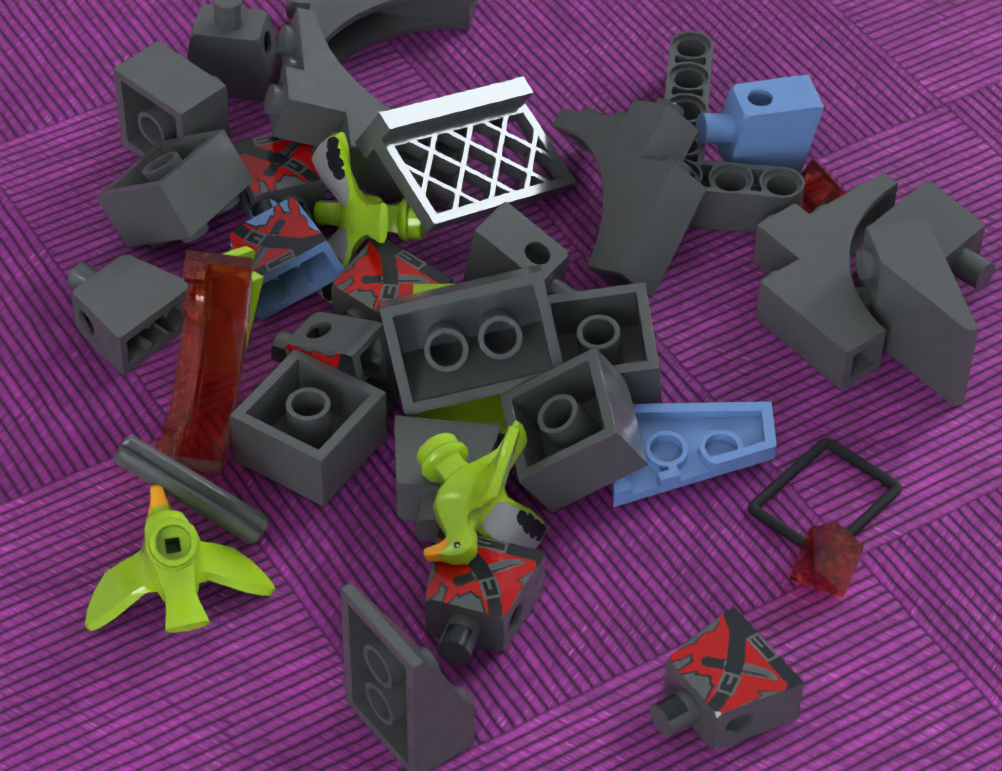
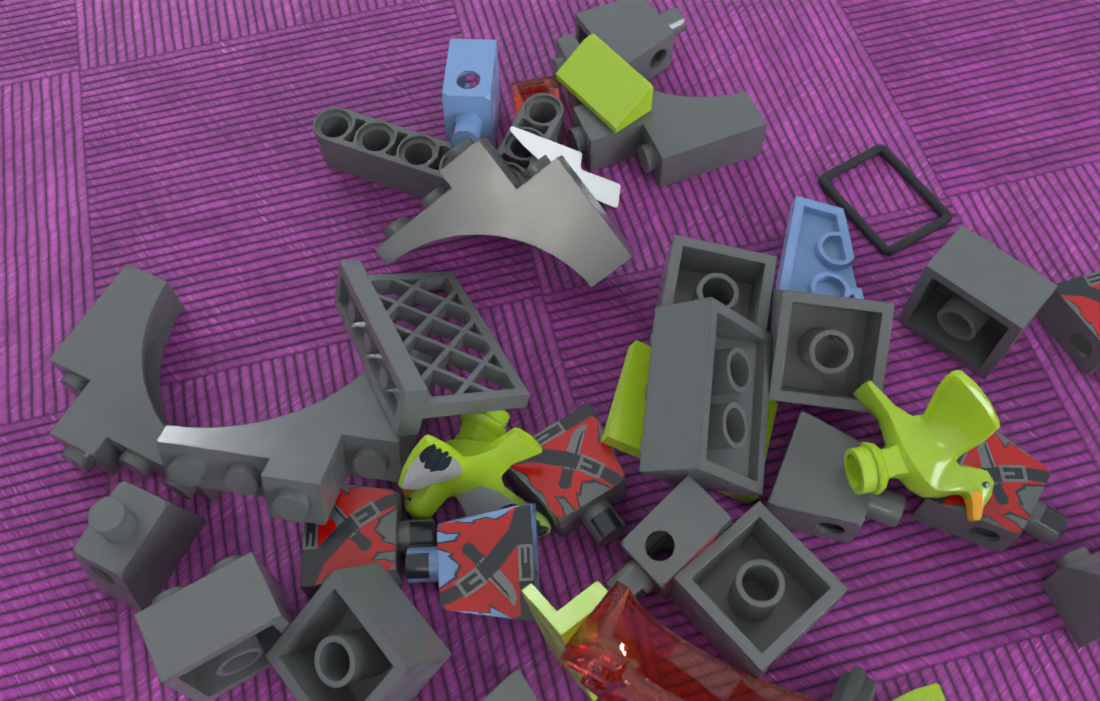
camera: 70 degrees left, 15 degrees up
dark grey torso [463,201,577,295] -> none
clear red slope [790,522,864,598] -> none
dark grey slope [855,218,979,406] -> none
none -> white sticker [510,126,621,208]
none -> lime slope [556,33,653,133]
none -> dark grey brick [897,225,1058,380]

